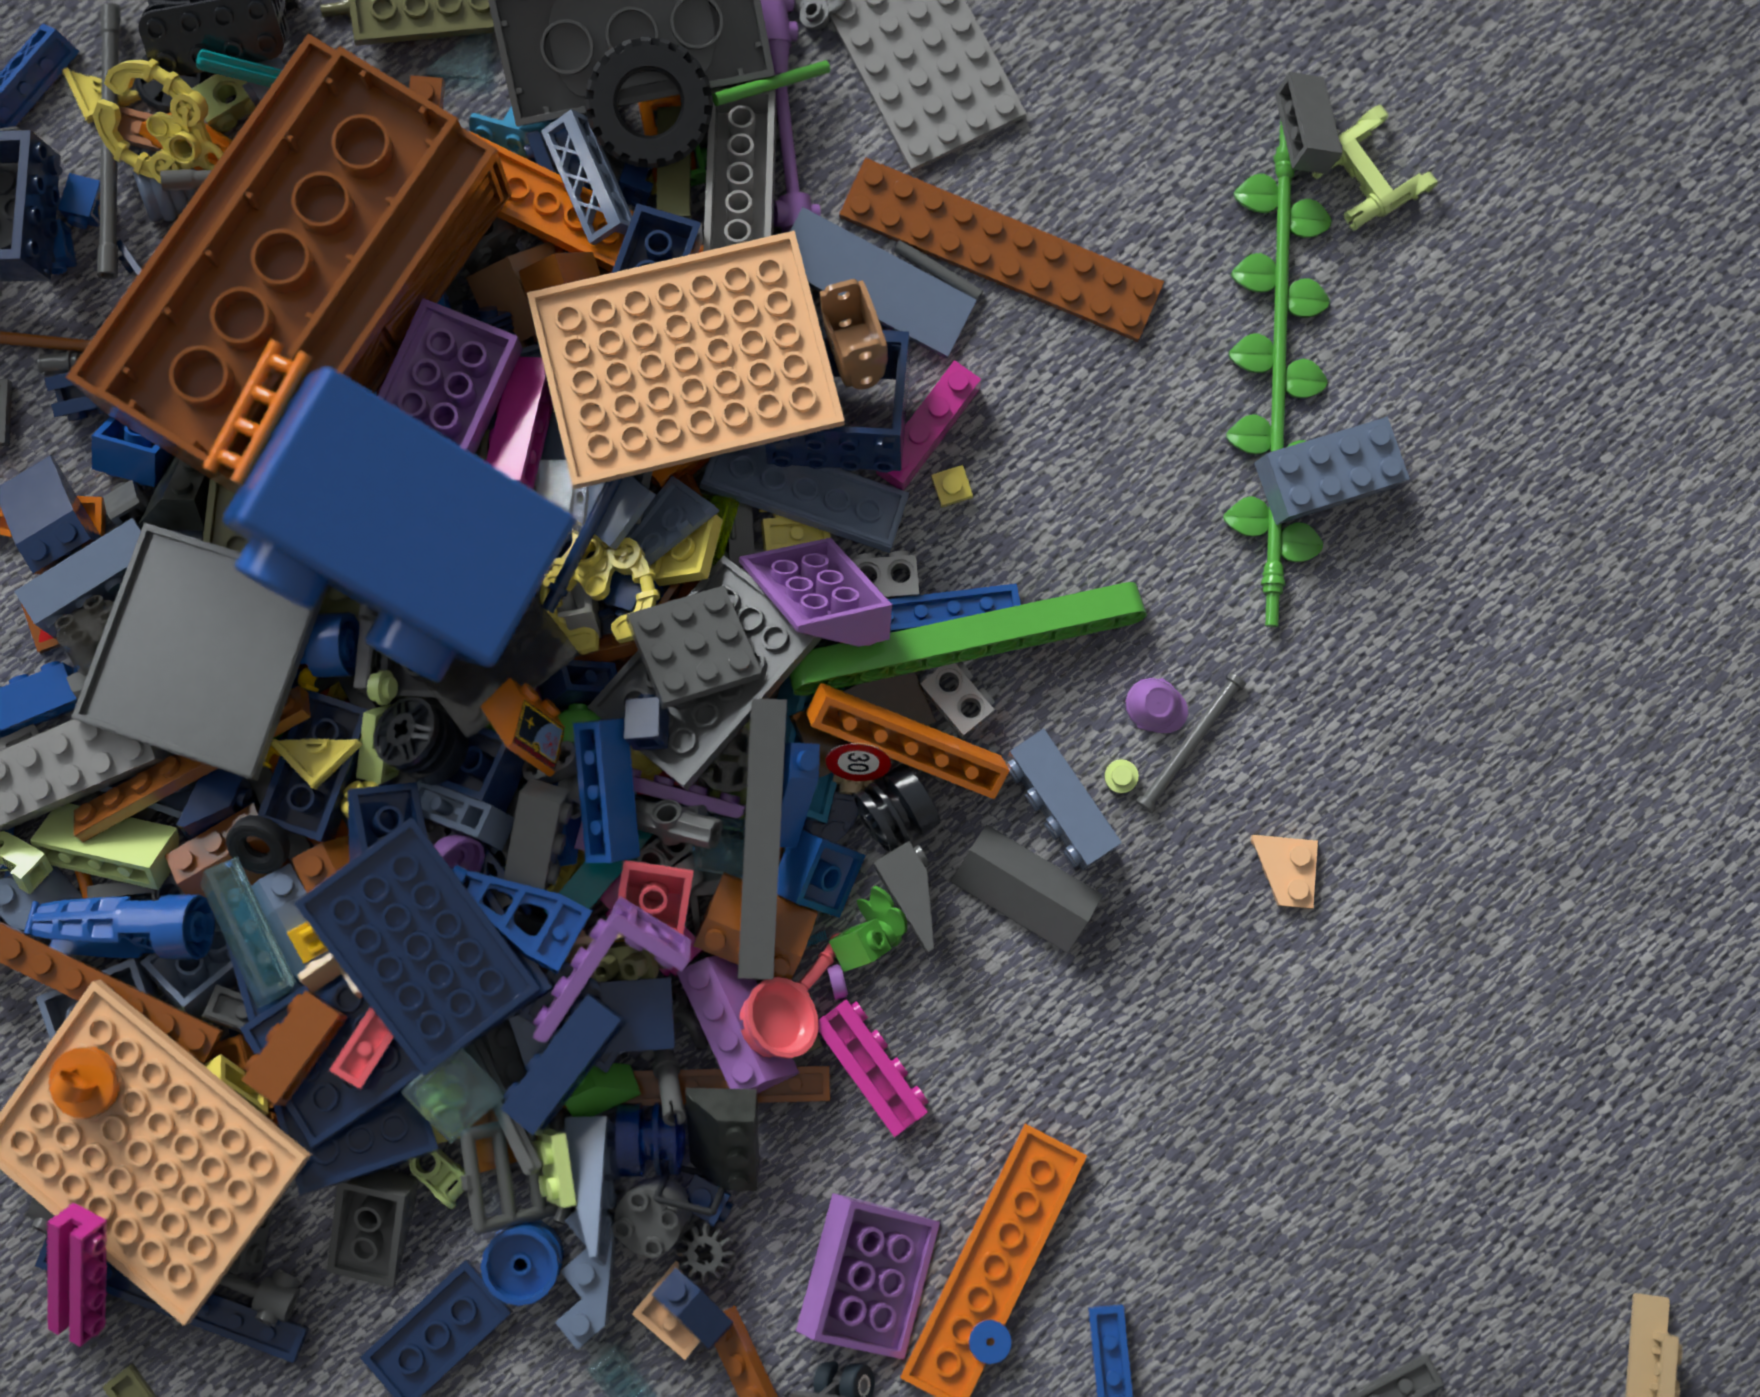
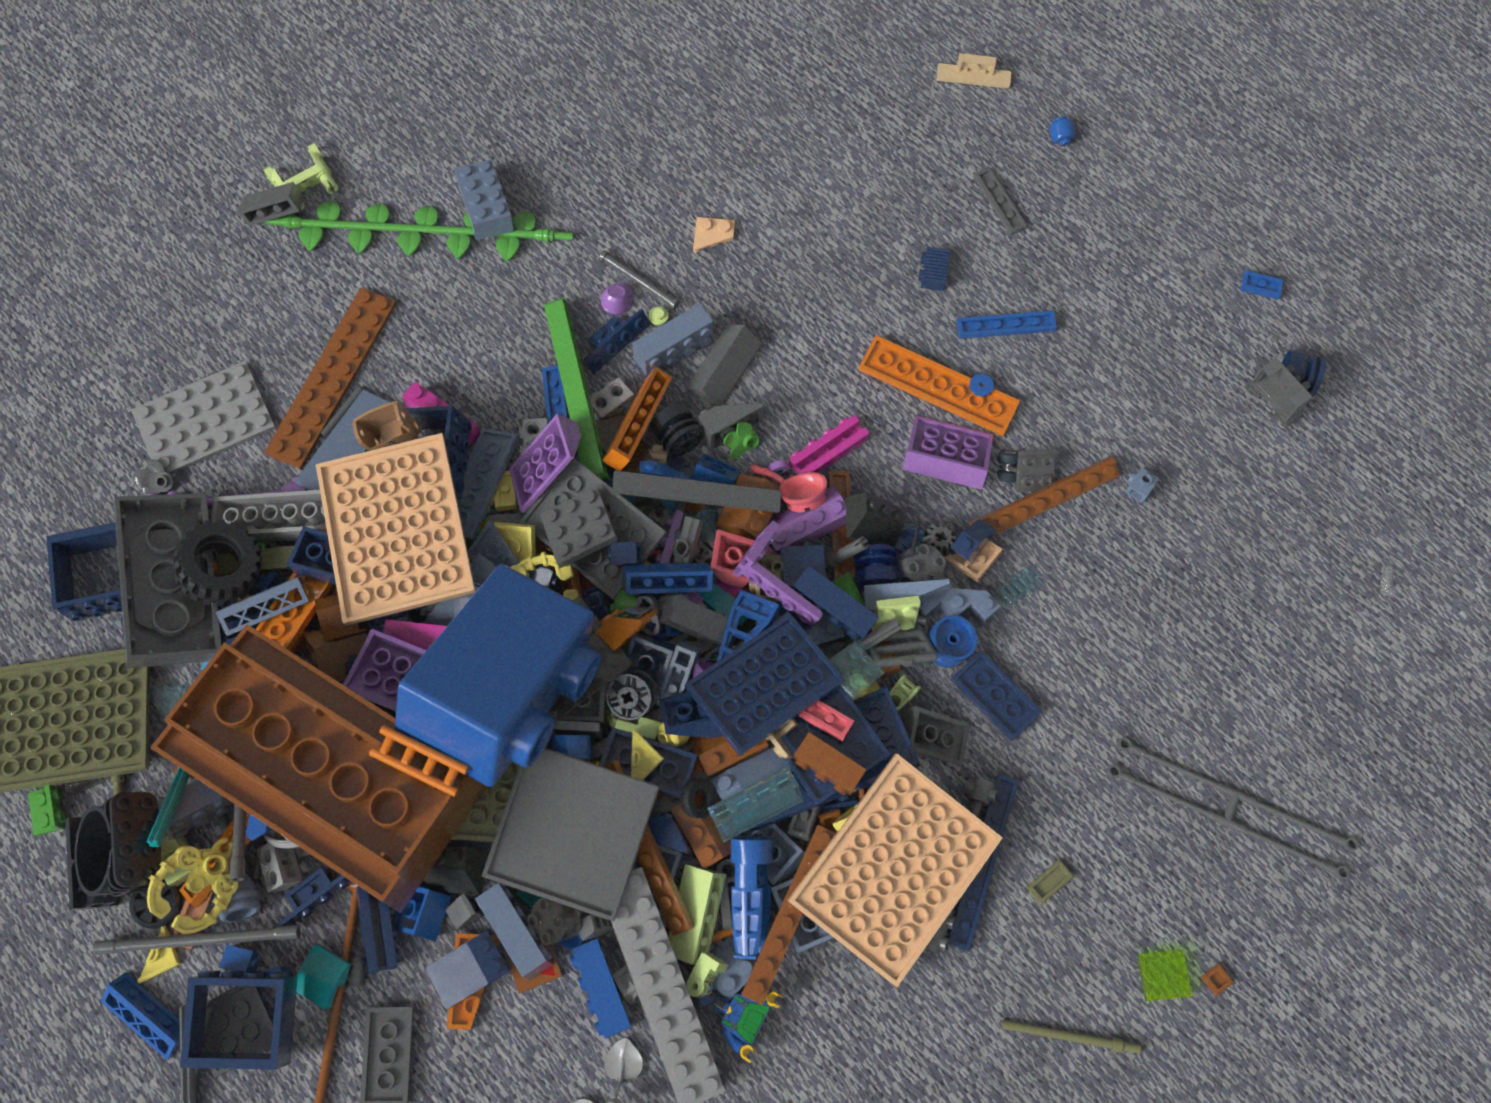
camera: 95 degrees left, 10 degrees down
dark pink brick [47,1203,107,1347] -> none
orange tile [49,1047,120,1118] -> none
yellow tile [286,921,328,964] -> none
yellowish green plate [367,670,398,705] -> none
bright green bar [712,60,830,106] -> none
sticker [826,743,891,781] -> none
bright green brick [829,918,892,972] -> none
light yellow plate [931,465,973,508] -> none
none -> teal slope [297,944,351,1009]
none -> dark blue bracket [584,309,651,374]
none -> dark blue brick [918,246,950,291]

